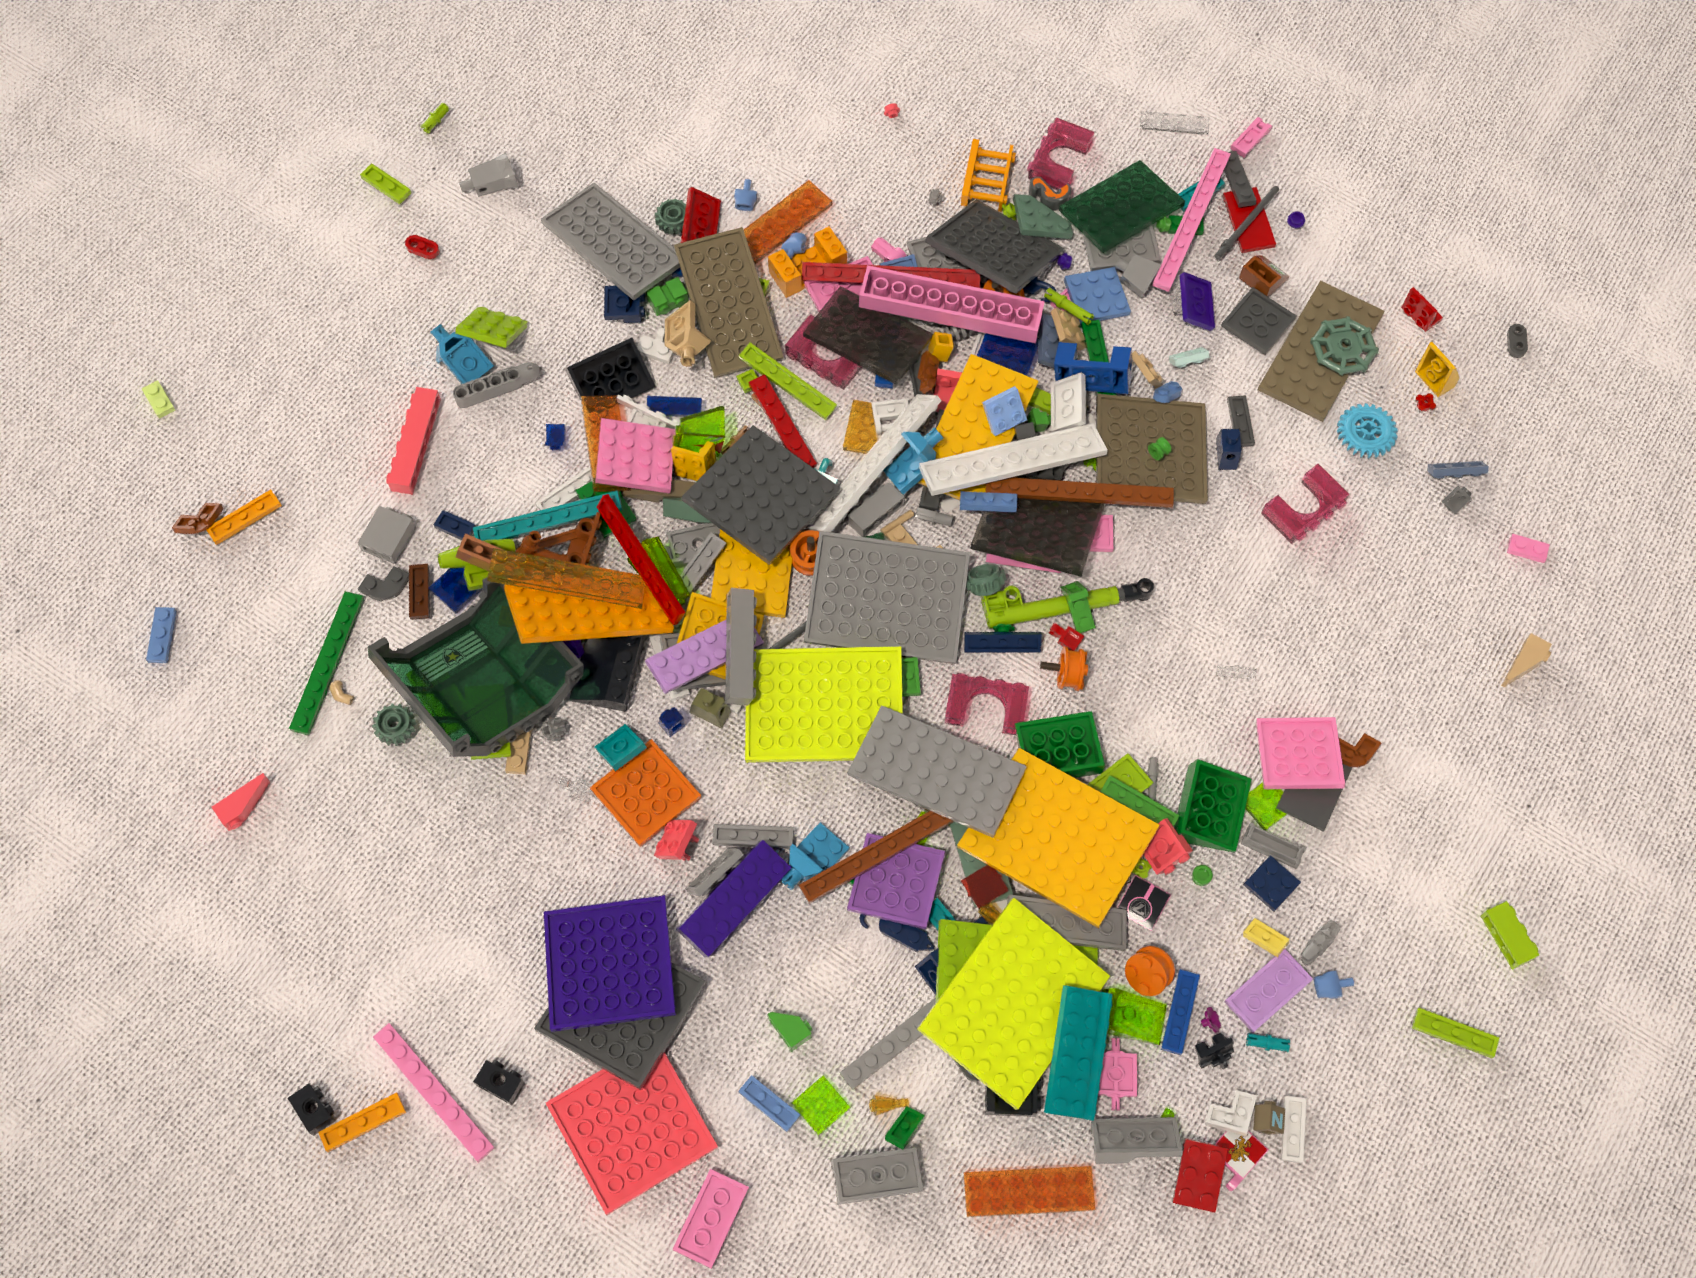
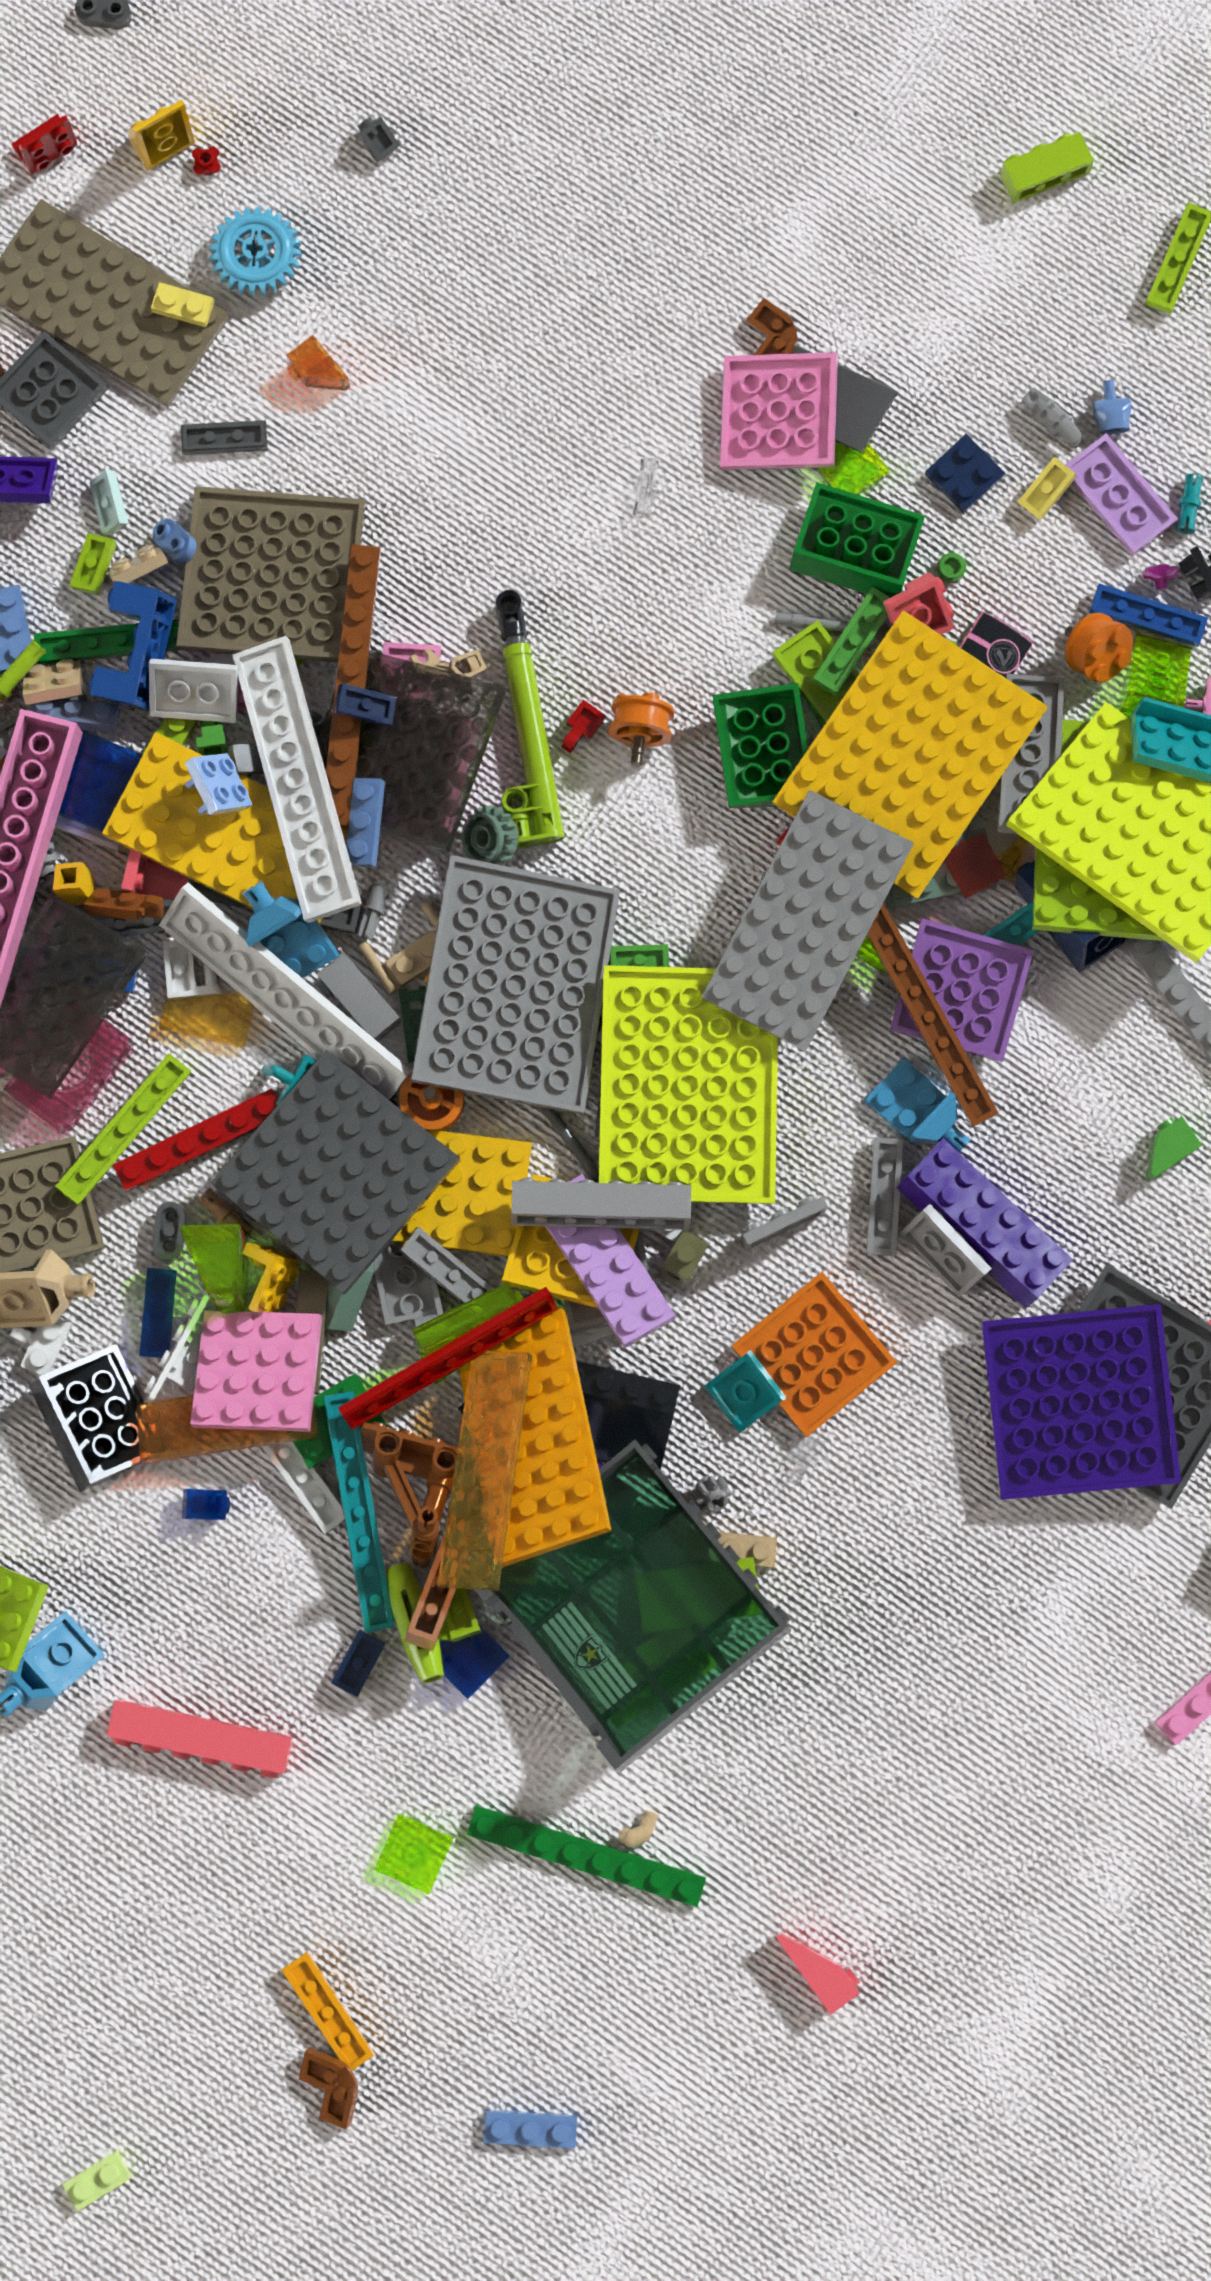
camera: 90 degrees left, 15 degrees up
light grey brick [358,506,416,564] -> none
dark grey plate [358,566,409,602] -> none
sand green gear [372,703,417,746] -> none
reddish brown plate [409,564,430,620] -> none
light grey piece [453,362,541,408] -> none
coral plate [654,820,699,861] -> none
clear blue brick [658,707,685,737] -> none
lime plate [736,369,758,393] -> none
dark blue plate [859,914,934,953] -> none
clear pink arch [944,673,1029,735] -> none
dark blue plate [964,632,1042,653] -> none
green plant [993,624,1015,632] -> none
bright green bracket [1060,581,1096,633] -> none
bright green wheel [1148,437,1172,460] -> none
dark blue torso [1216,429,1241,470] -> none
light grey container [1241,822,1307,869] -> none
clear pink arch [1261,464,1349,544] -> none
sand green plate [1310,316,1379,376] -> none
sand blue plate [1427,461,1489,479] -> none
tan slope [1501,633,1552,687] -> none
bright pink plate [1507,534,1550,563] -> none
none -> lime plate [69,533,117,596]
none -> light yellow plate [151,282,214,327]
none -> dark grey plate [153,1201,186,1261]
none -> clear orange slope [286,335,350,391]
none -> dark blue plate [334,683,397,727]
none -> clear neon green plate [374,1813,454,1894]
none -> tan piece [408,648,487,685]
none -> light grey plate [740,1195,828,1251]

